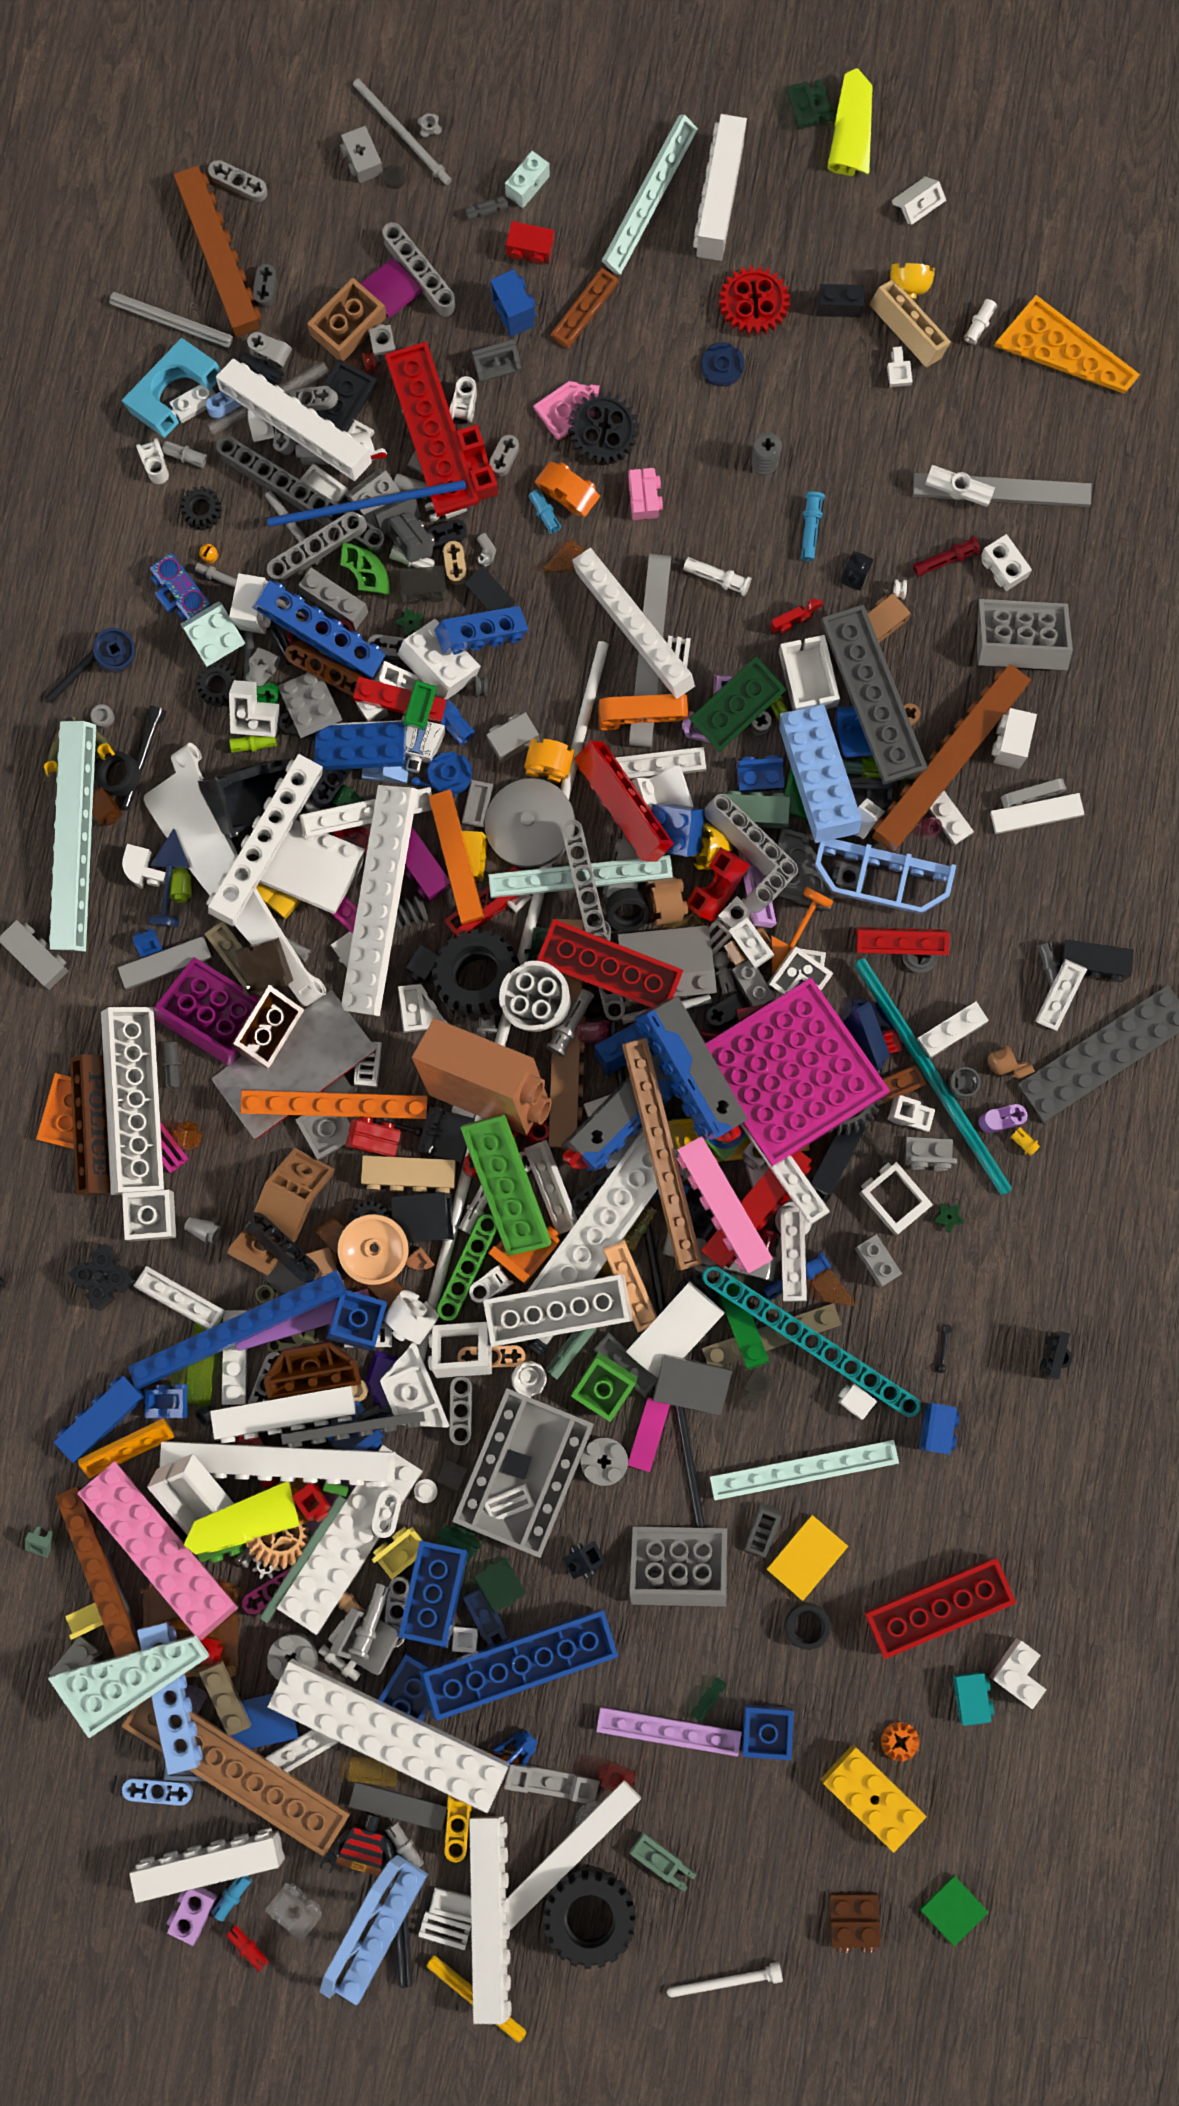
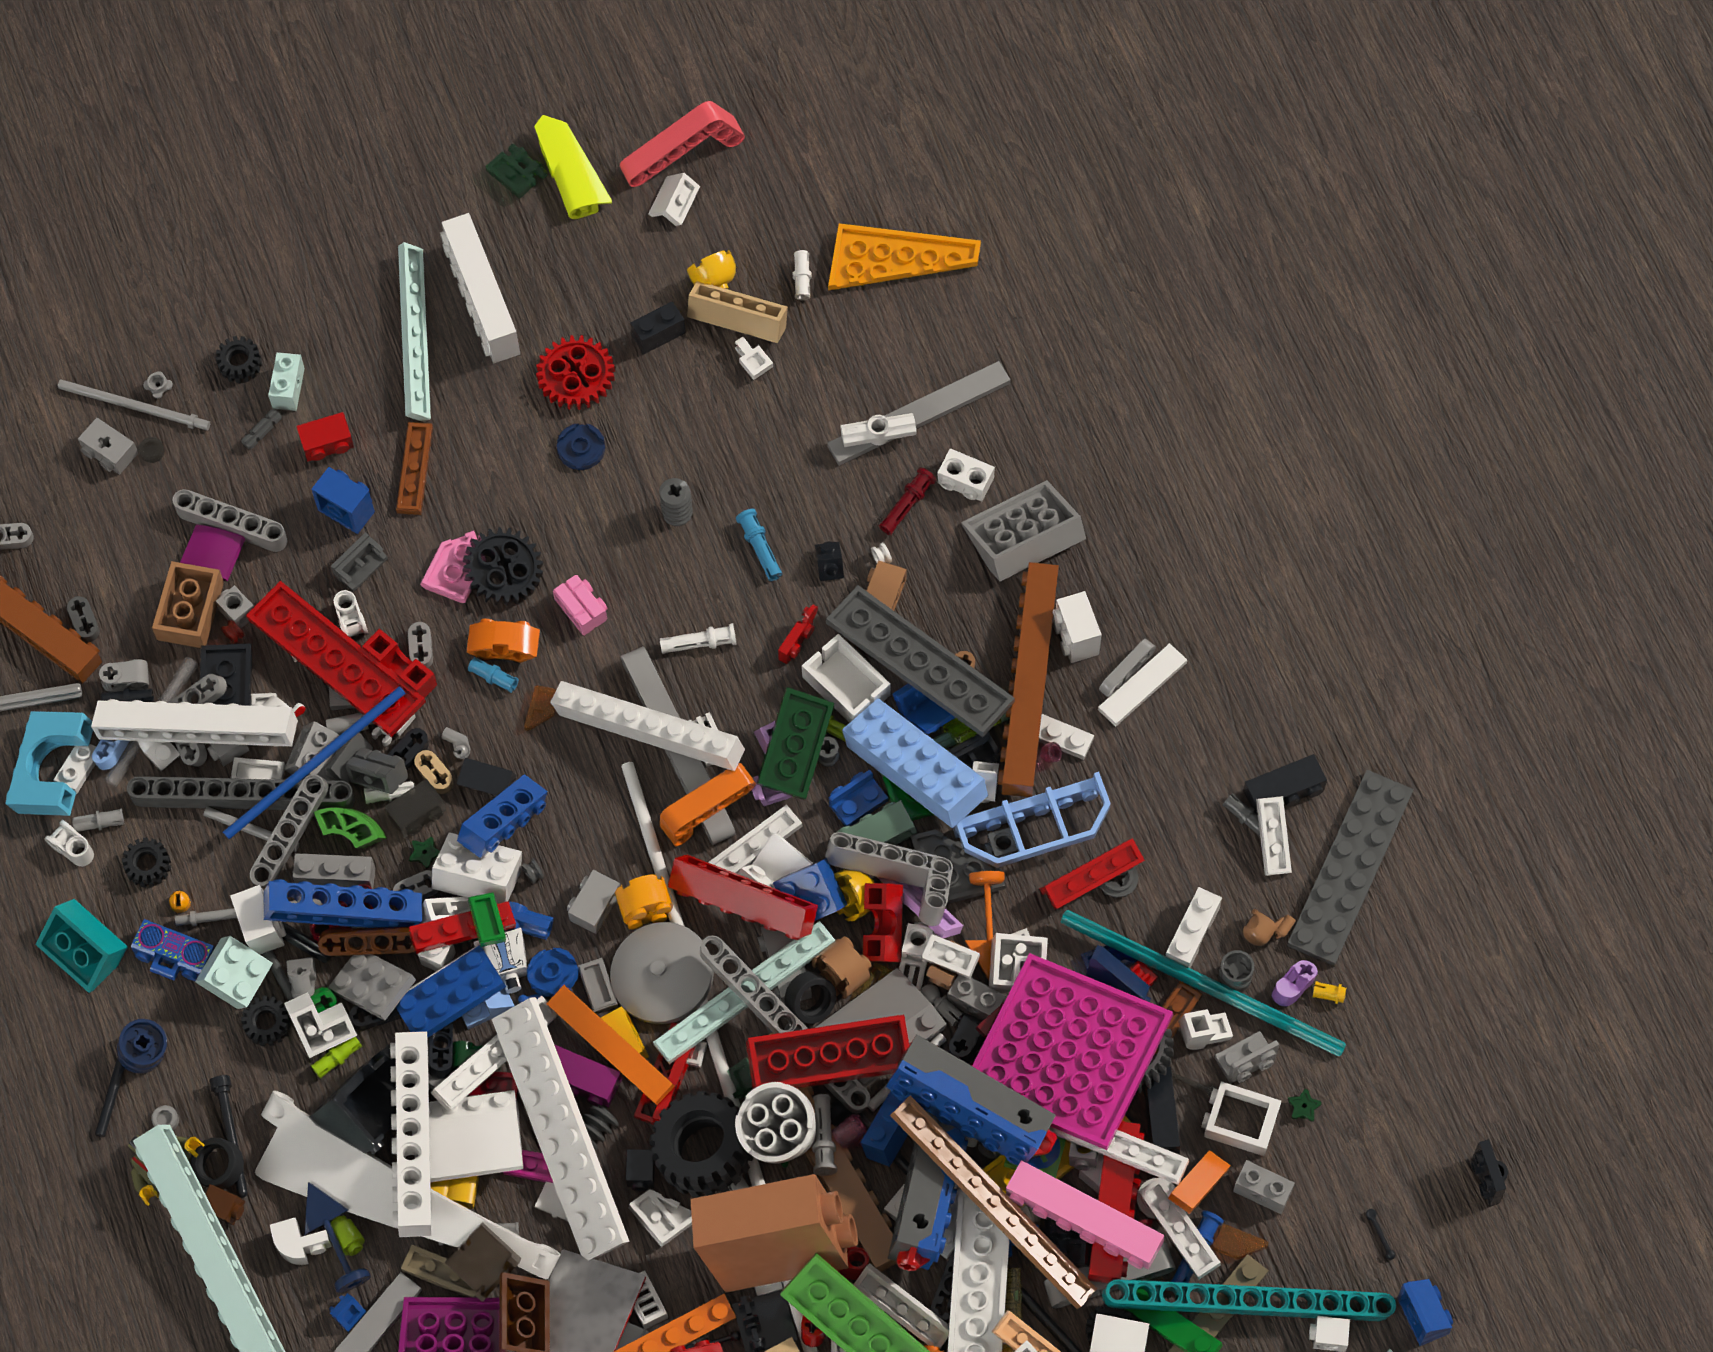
camera: 30 degrees left, 15 degrees down
none -> teal slope [35,899,128,993]
none -> black tyre [216,336,262,383]
none -> coral beam [620,101,745,187]
none -> orange tile [1168,1150,1231,1214]

